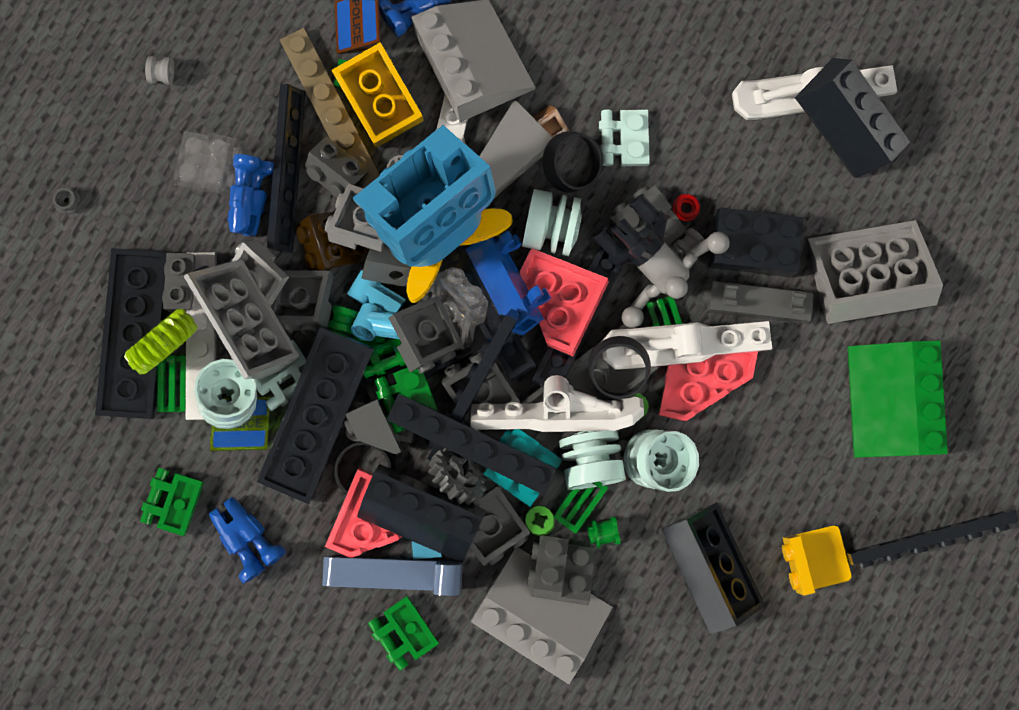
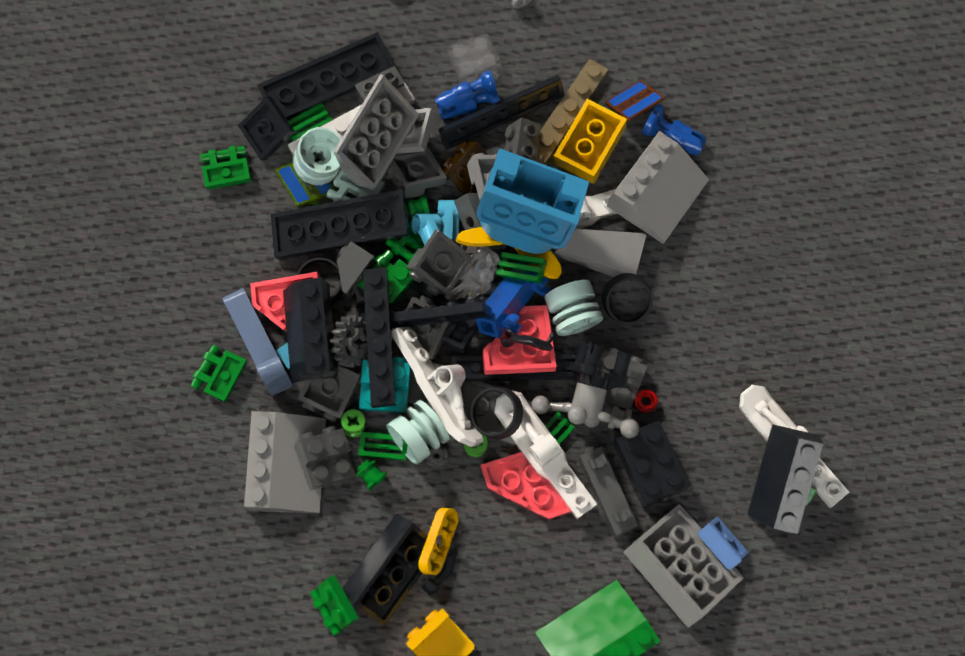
camera: 60 degrees right, 10 degrees down
lime gear [124,309,198,374] -> none
blue piece [209,497,287,584] -> none
medium nougat slope [533,105,569,137] -> none
light aqua plate [599,110,649,166] -> none
light aqua wheel [624,429,699,492] -> none
none -> black plate [238,96,295,161]
none -> green plate [310,575,359,636]
none -> yellow beam [419,508,459,575]
none -> black piece [422,542,457,595]
none -> green tile [496,252,547,284]
none -> black piece [500,330,555,351]
none -> medium blue slope [698,517,749,570]

